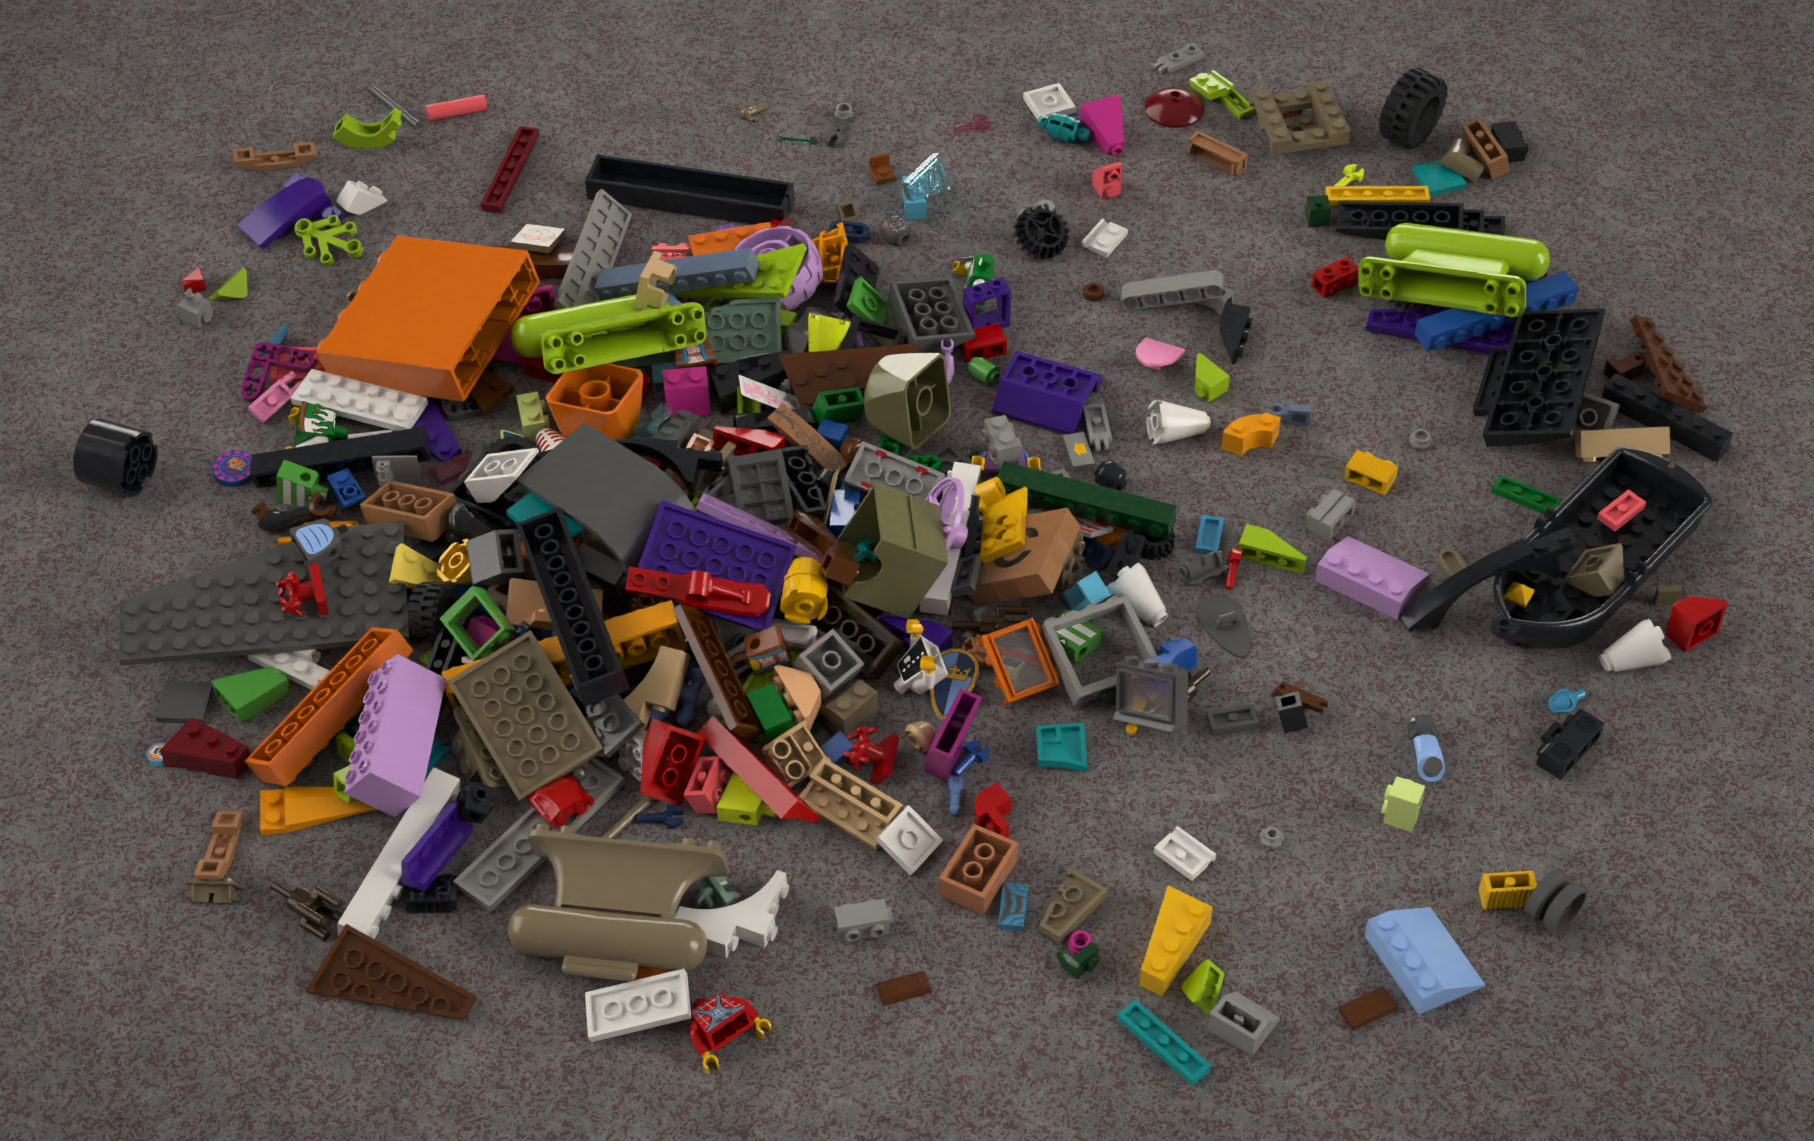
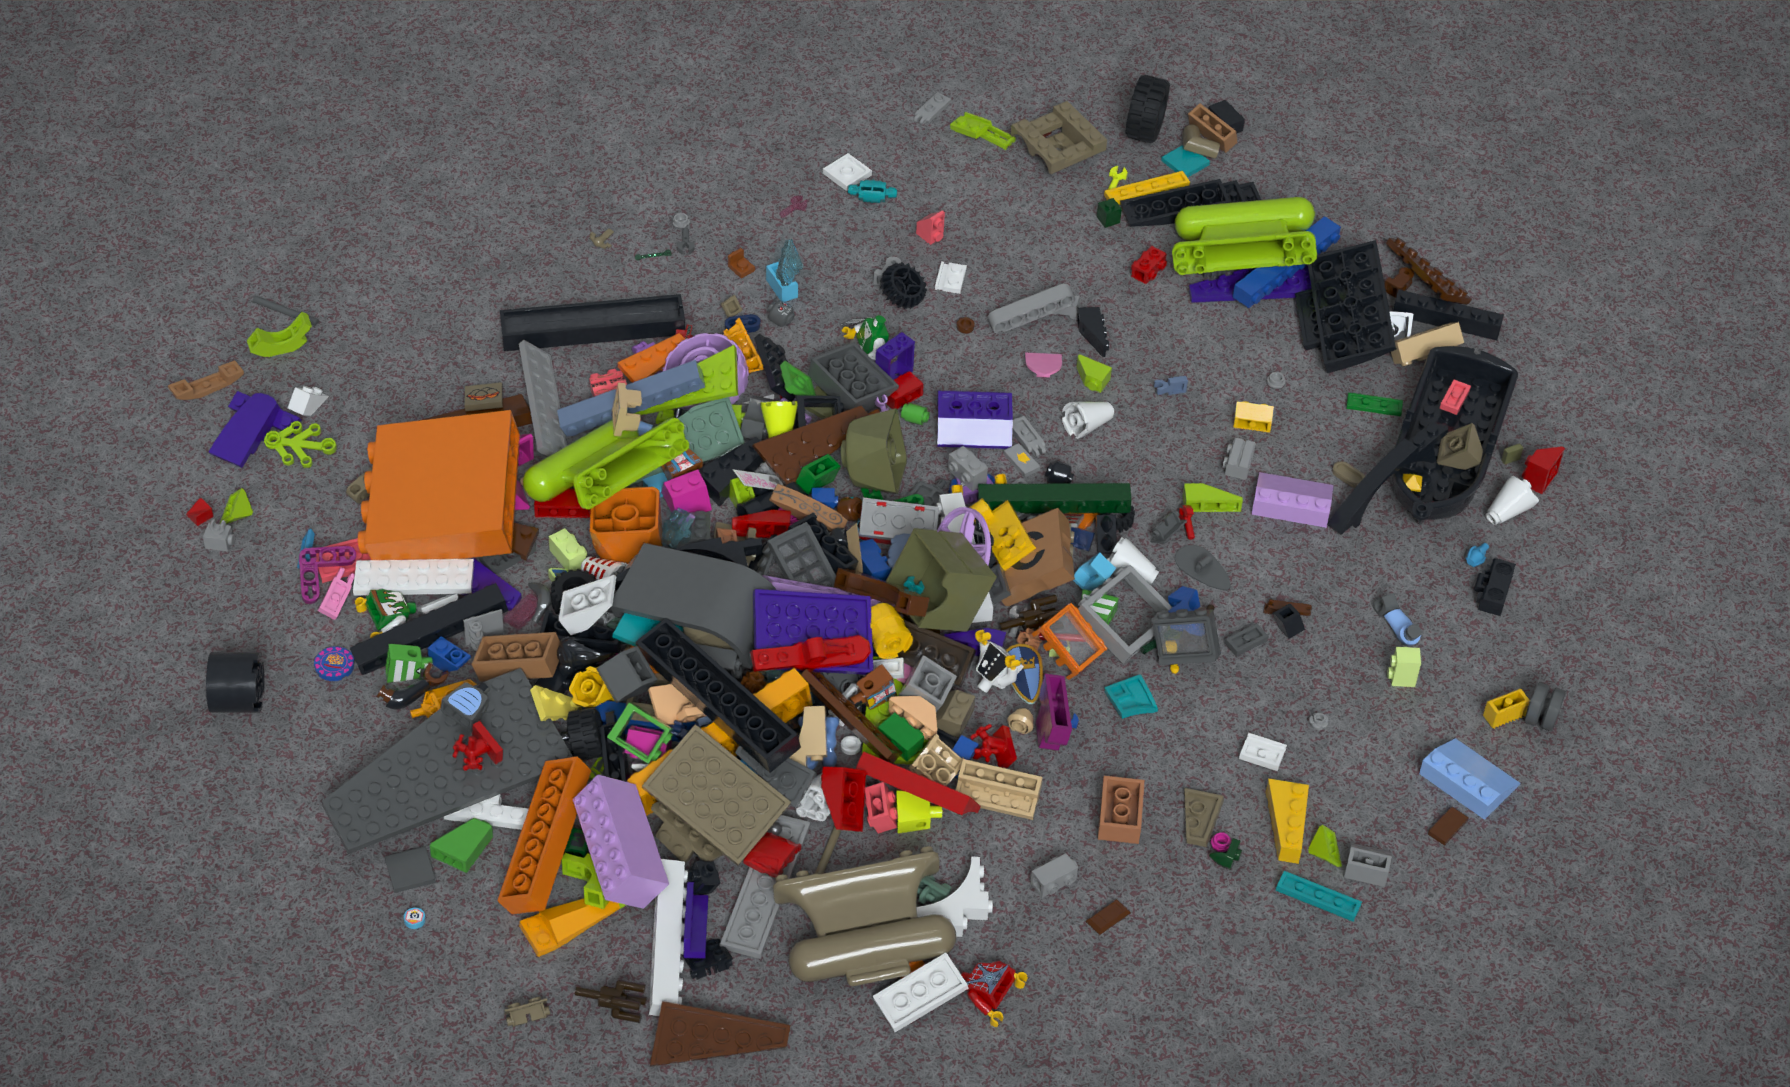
camera: 25 degrees left, 0 degrees up
dark red wedge [160,717,251,779] -> none
medium nougat slope [194,811,243,879] -> none
coral piece [426,95,488,121] -> none
dark red plate [481,126,540,213] -> none
dark blue bar [636,804,684,829] -> none
white plate [875,805,943,875] -> none
medium blue piece [948,776,963,816] -> none
red brick [974,783,1011,838] -> none
dark azure tile [998,882,1028,931] -> none
dark pink slope [1079,94,1124,155] -> none
dark red dish [1145,87,1204,128] -> none
medium nougat container [1187,130,1248,177] -> none
dark azure tile [1195,515,1224,554] -> none
light orange brick [1221,413,1281,456] -> none

